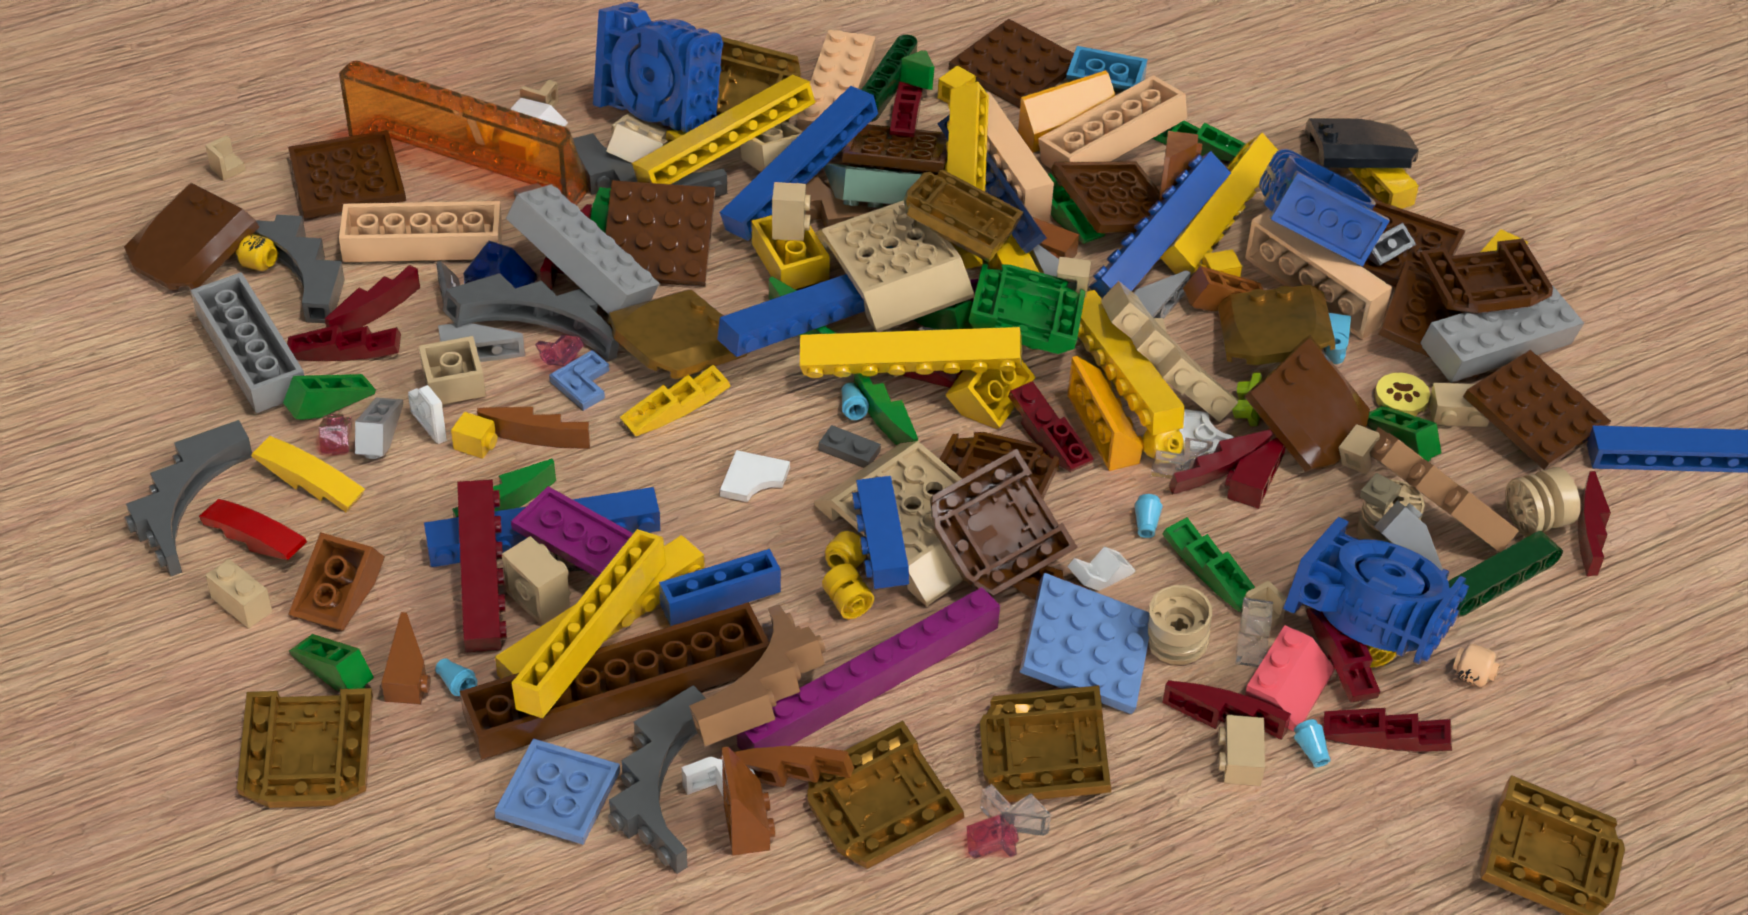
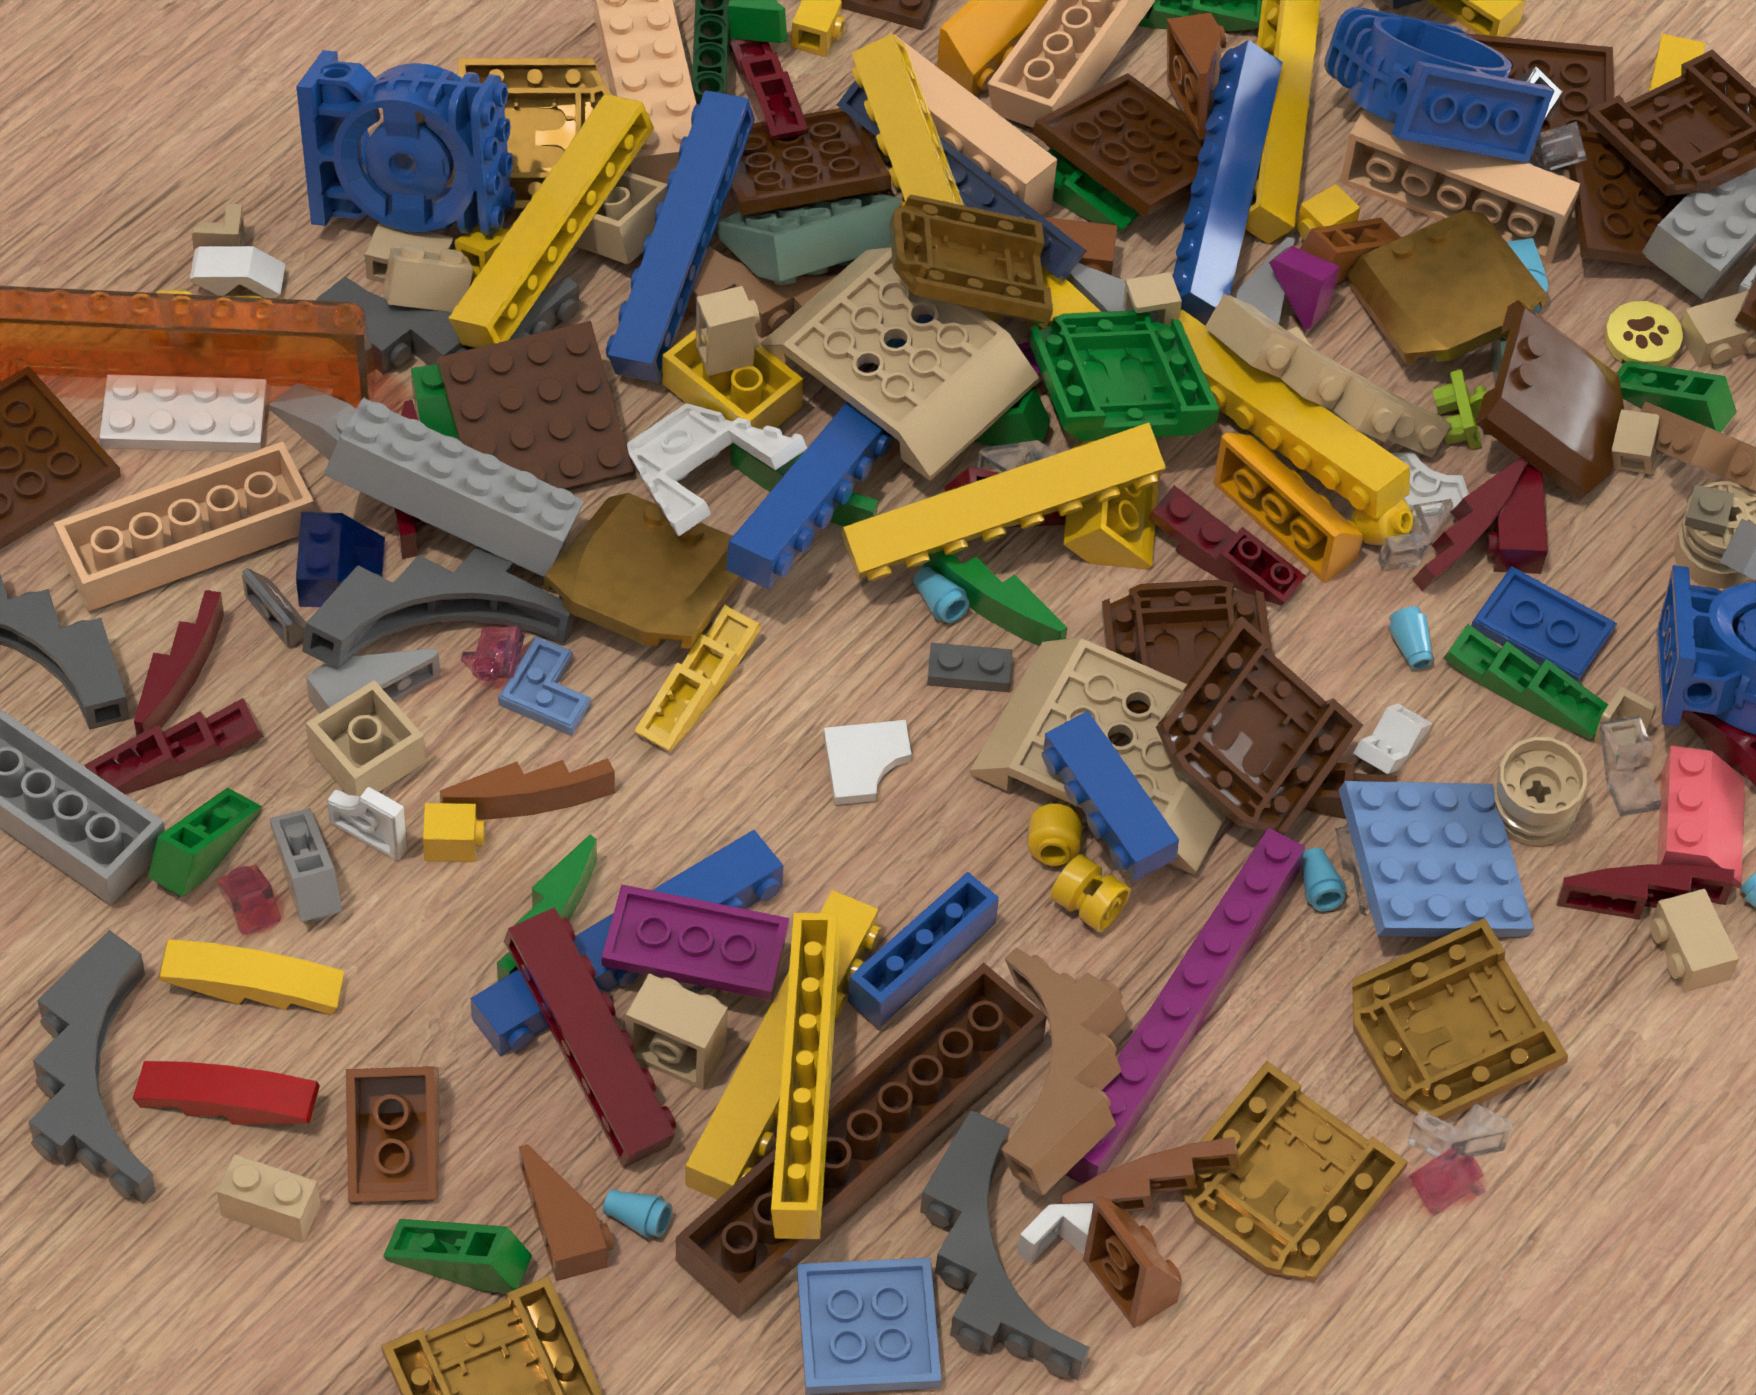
camera: 25 degrees left, 10 degrees up
none -> white plate [99,375,267,452]
none -> white wing [626,403,807,536]
none -> magenta slope [1269,246,1340,330]
none -> medium azure cone [1302,848,1346,911]
none -> blue tile [1471,566,1617,682]
none -> clear slope [1529,122,1587,172]

